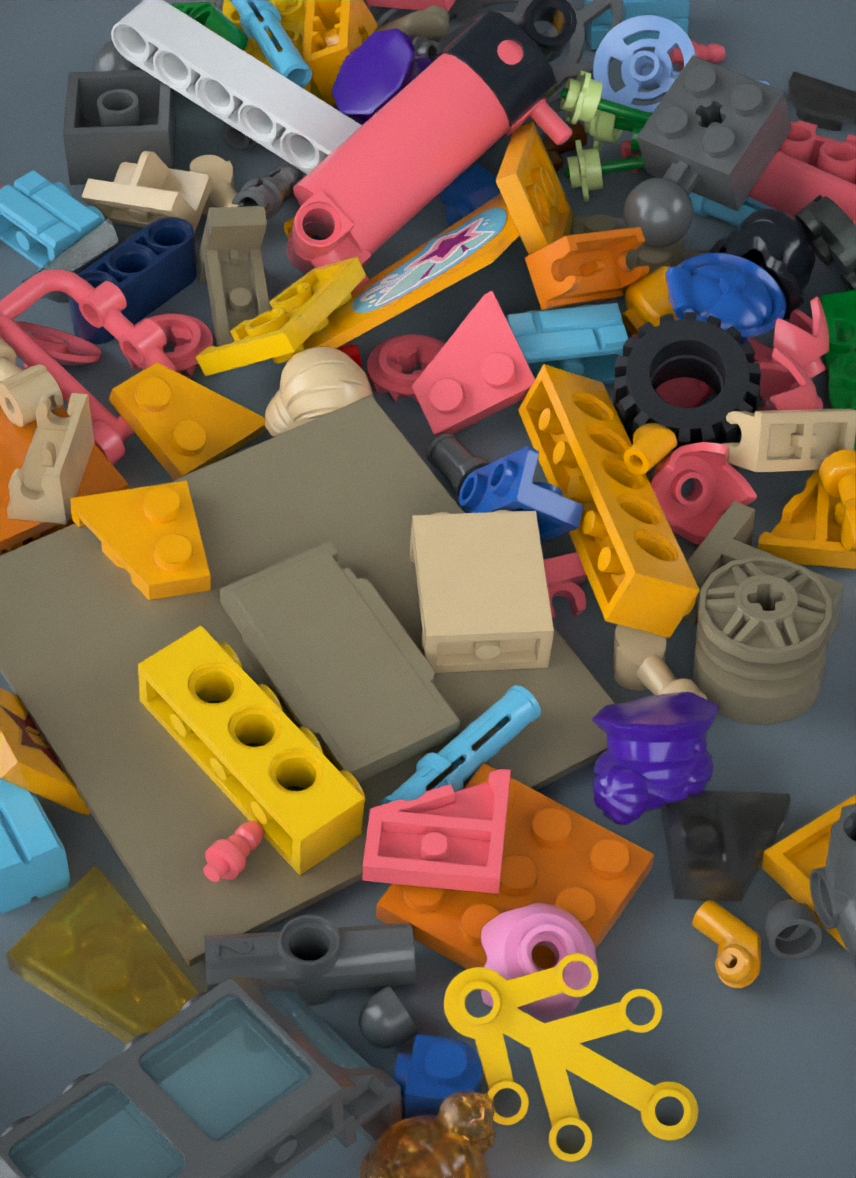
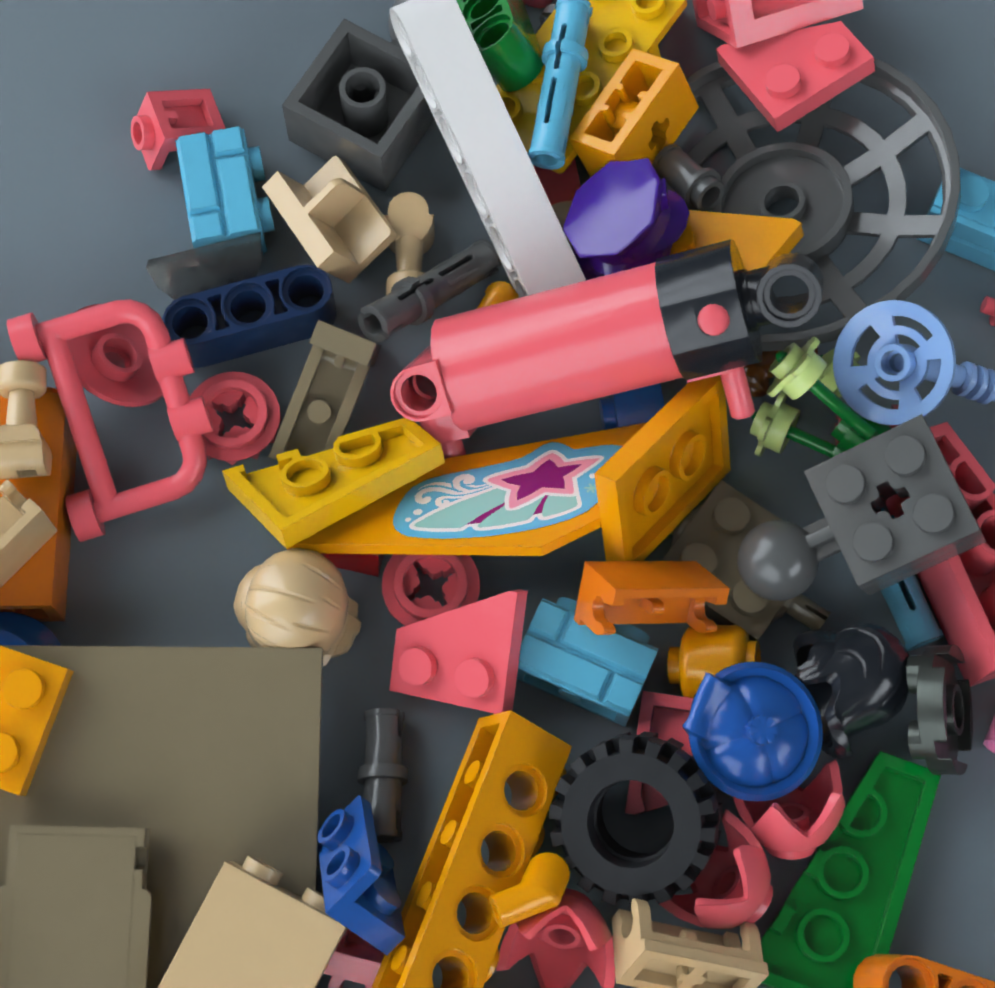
camera: 30 degrees right, 25 degrees up
light orange wing [108,362,266,480] -> none
dark tan arm [375,5,450,42] -> none

